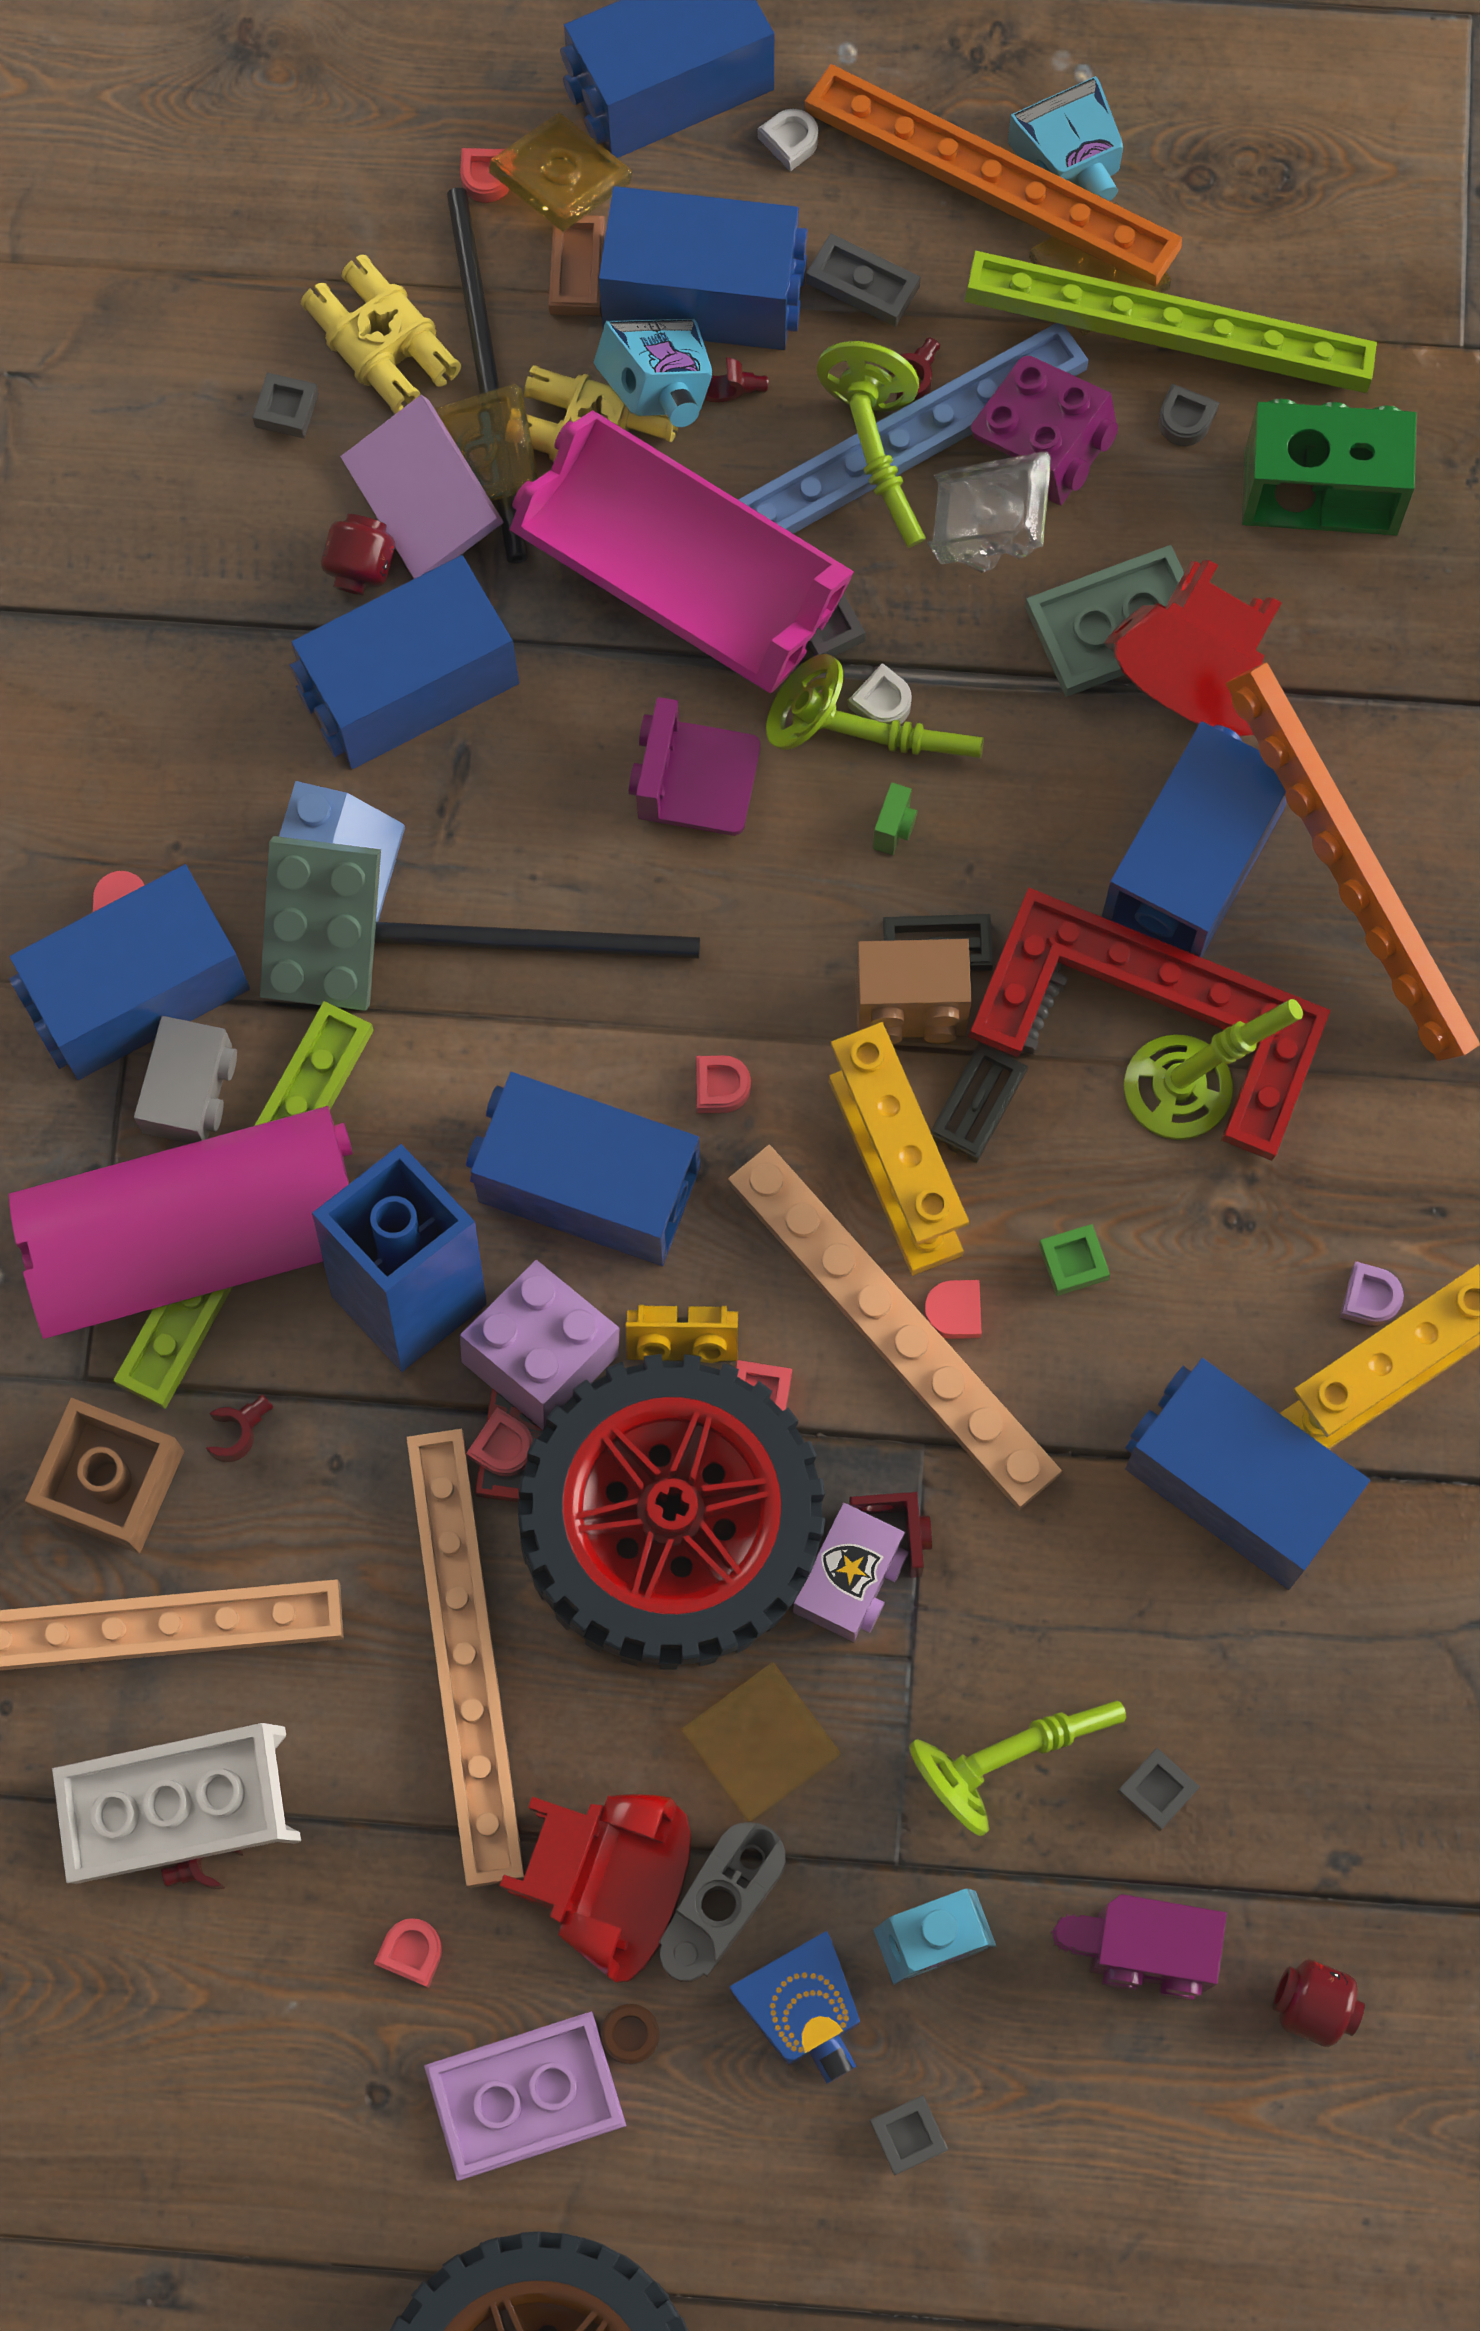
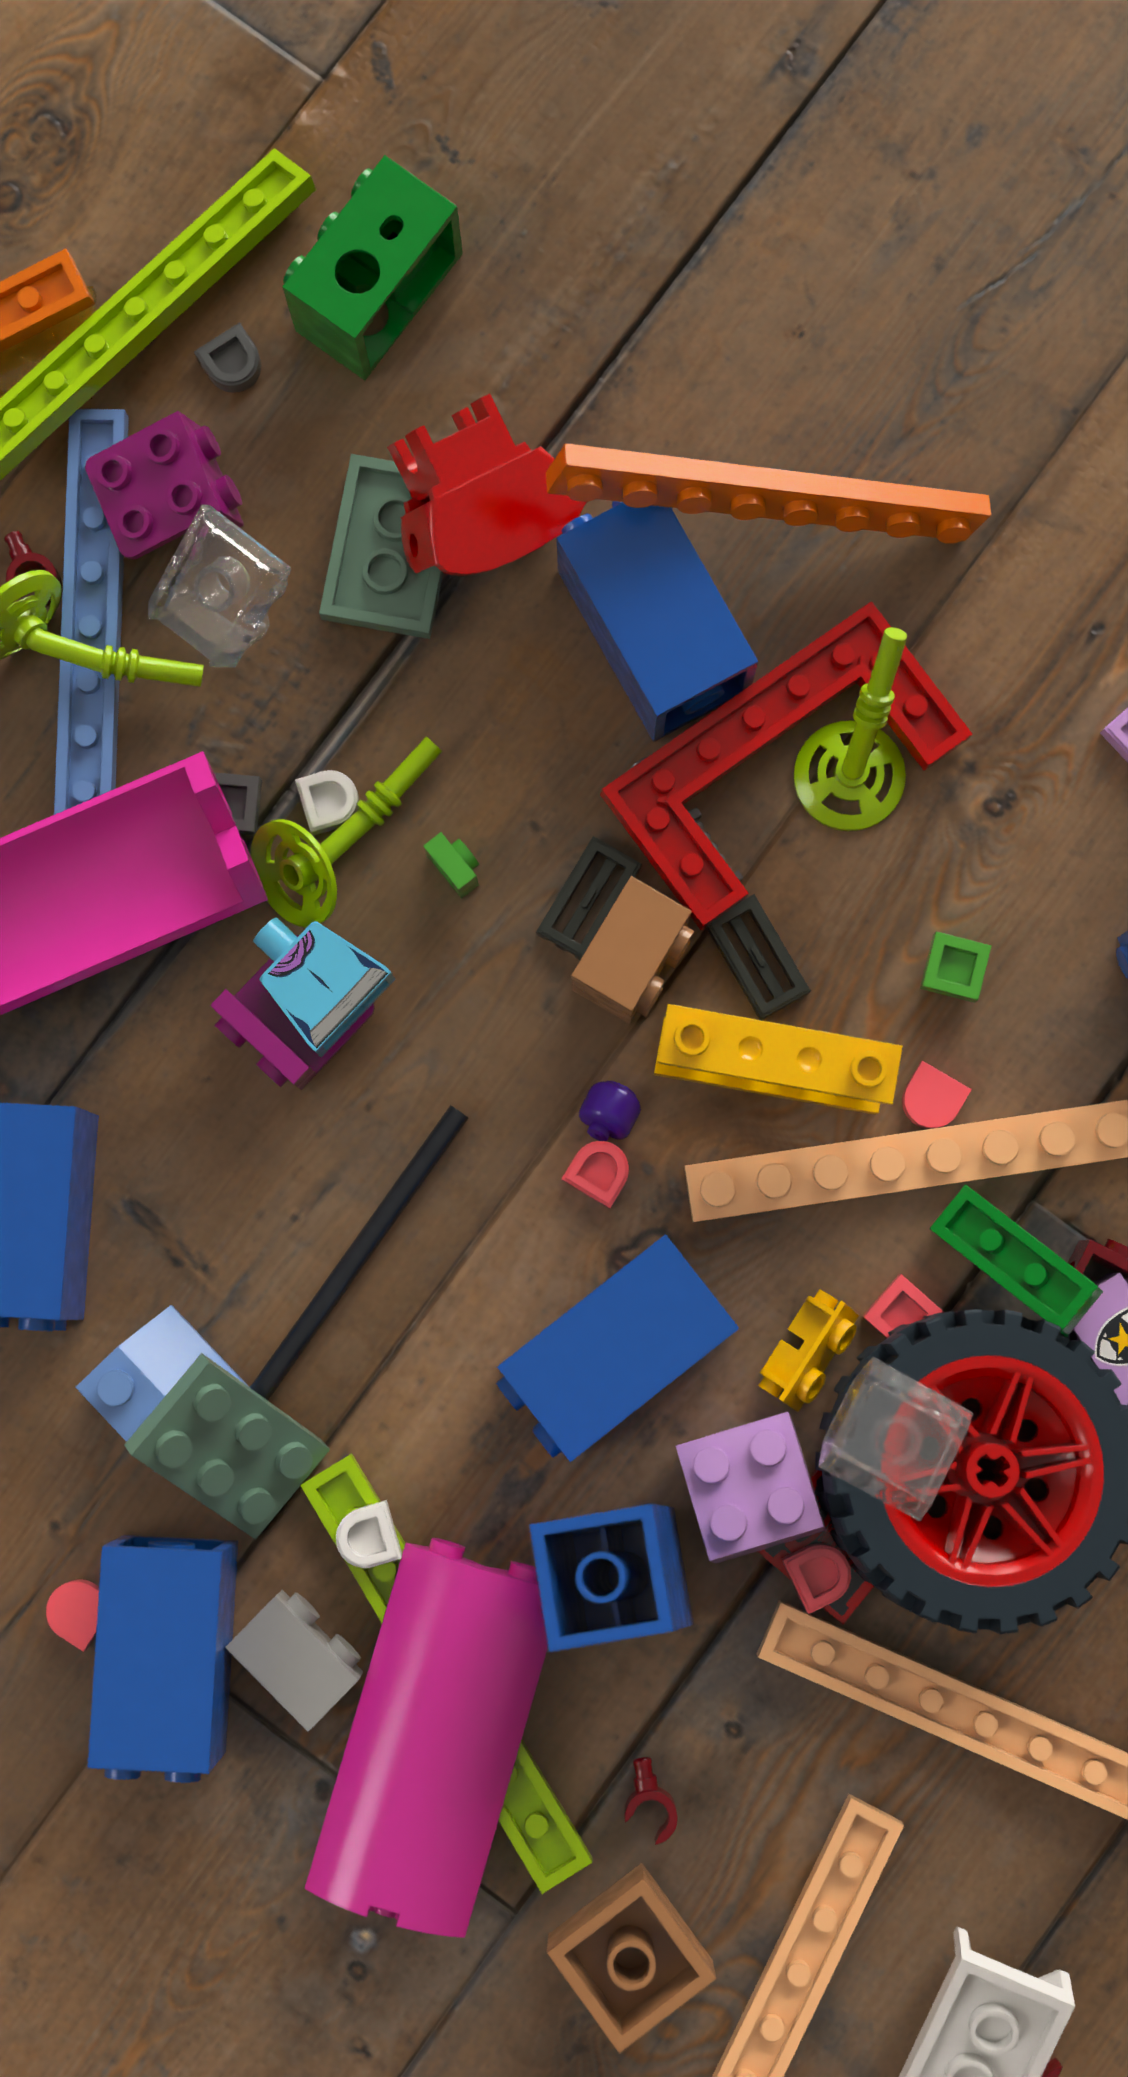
camera: 55 degrees left, 10 degrees up
none -> medium azure torso [253,917,395,1057]
none -> white tile [336,1500,402,1568]
none -> dark purple piece [579,1081,641,1141]
none -> clear slope [818,1357,973,1521]
none -> green plate [929,1184,1103,1337]

